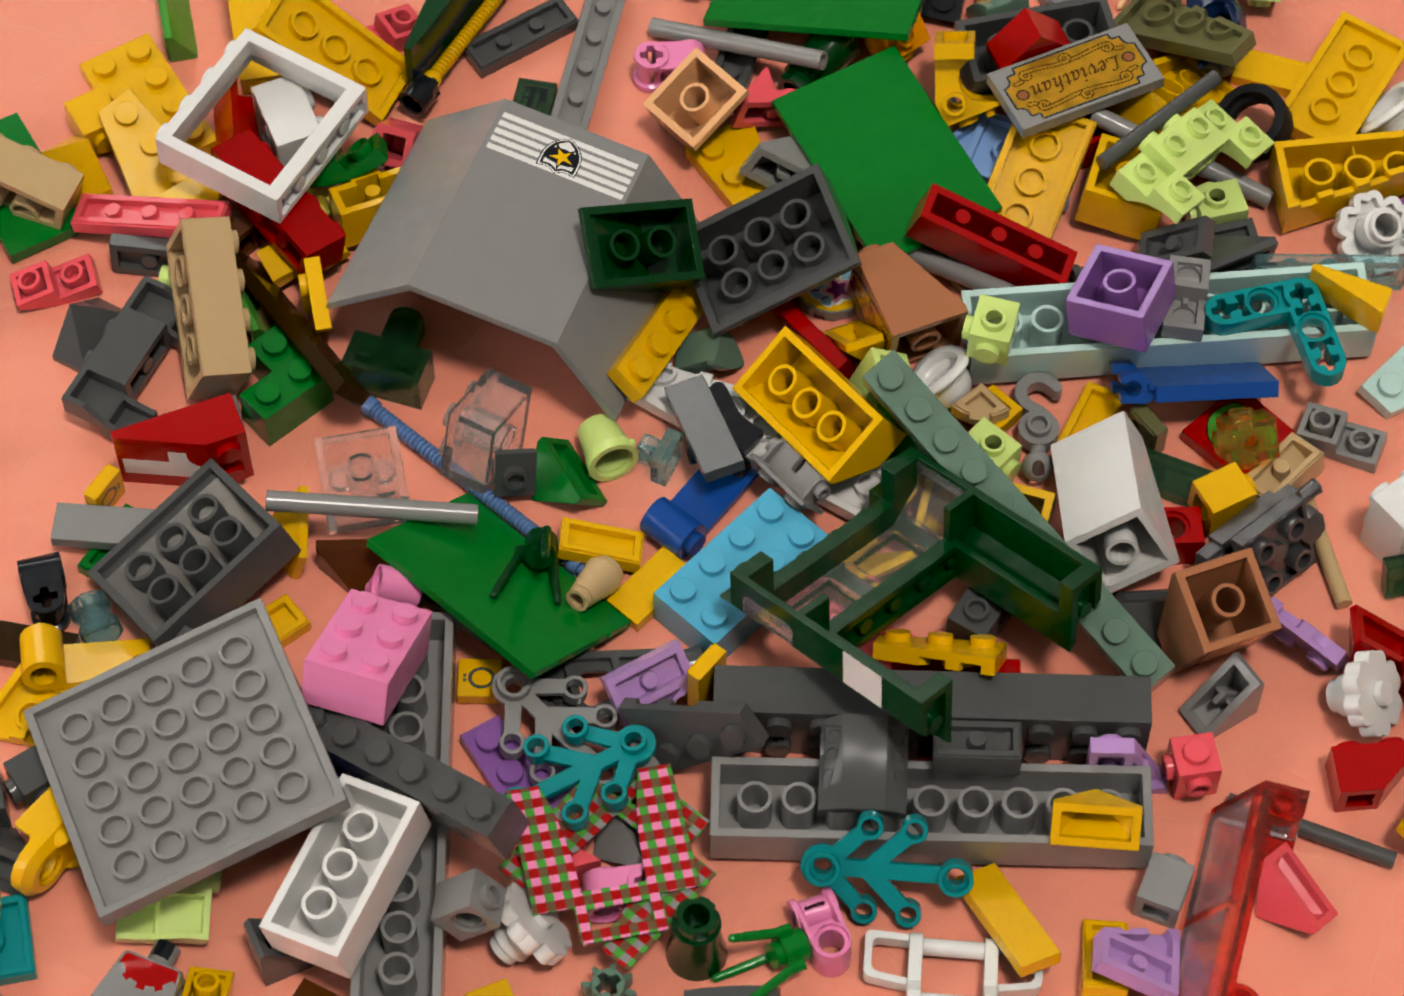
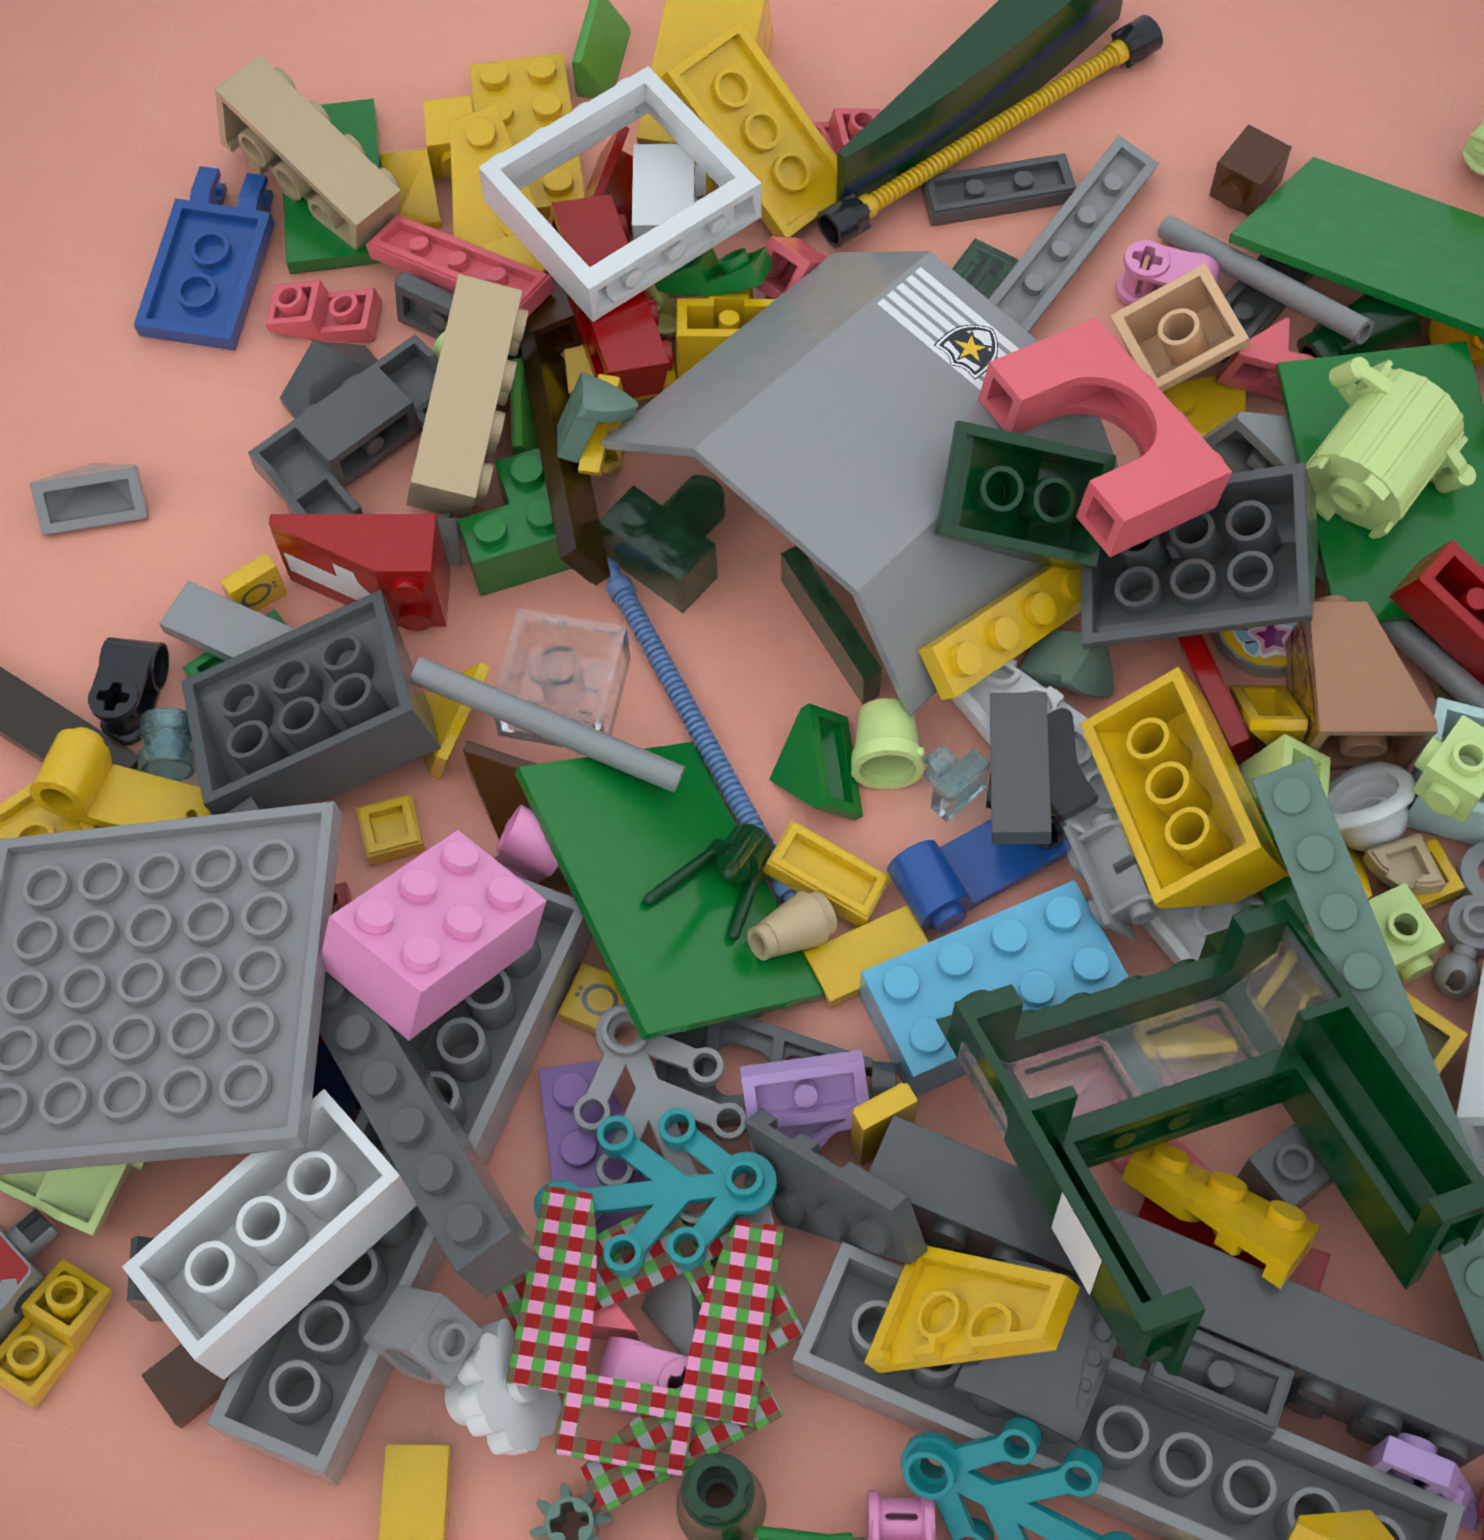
camera: 25 degrees right, 5 degrees up
clear brick [439,368,532,494] -> none
dark grey bracket [489,448,537,497] -> none
none -> sand green tile [556,372,639,463]
none -> clear green tile [781,546,882,705]
none -> yellow wing [864,1246,1080,1373]
none -> coral arch [978,317,1232,557]
none -> yellowish green container [1305,357,1476,539]

